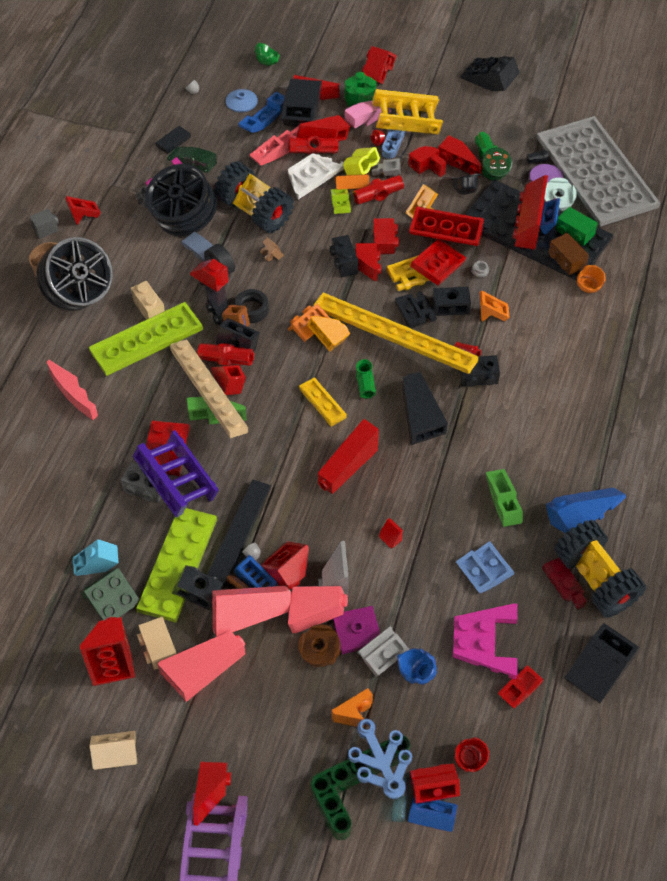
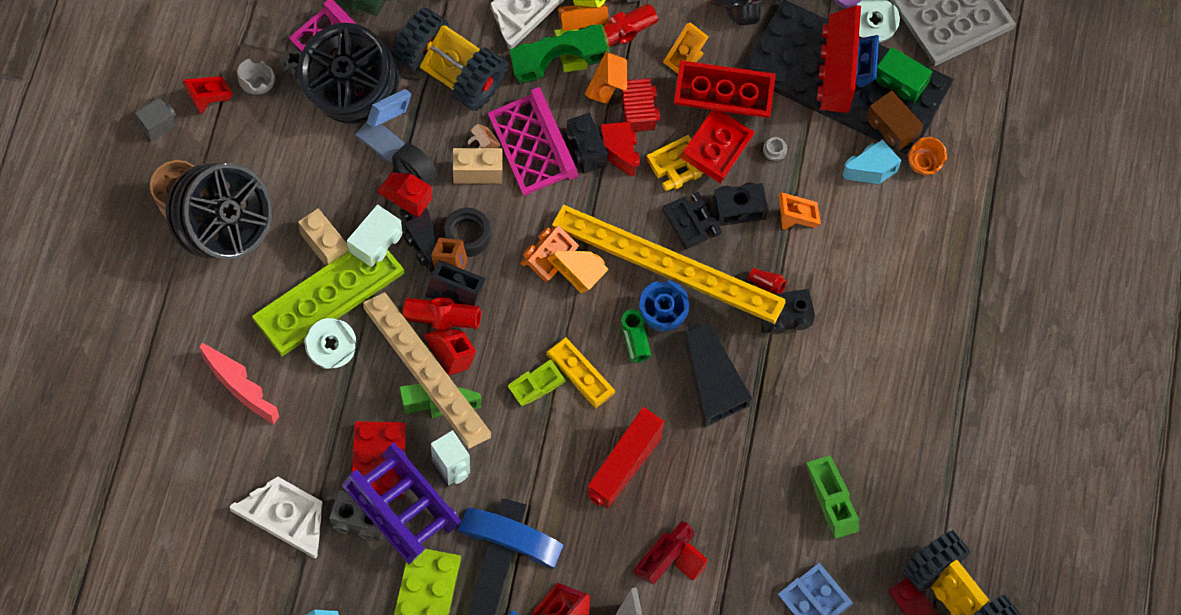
camera: 10 degrees left, 10 degrees up
light grey hinge [243,543,260,560] -> none
blue wedge [546,488,626,533] -> none
none -> white wing [229,477,323,559]
none -> light grey hair [237,59,275,95]
none -> light aqua plate [304,318,356,369]
none -> light aqua brick [347,204,403,267]
none -> medium blue tile [367,89,411,128]
none -> light aqua brick [431,430,470,486]
none -> tan brick [453,148,502,184]
none -> blue slope [458,508,564,569]
none -> dark pink fence [488,86,579,196]
none -> lime slope [508,359,566,406]
none -> green arch [510,24,611,84]
none -> orange slope [585,52,627,104]
none -> dark red hinge [633,521,695,585]
none -> blue cylinder [639,280,689,332]
none -> medium azure slope [842,140,901,184]

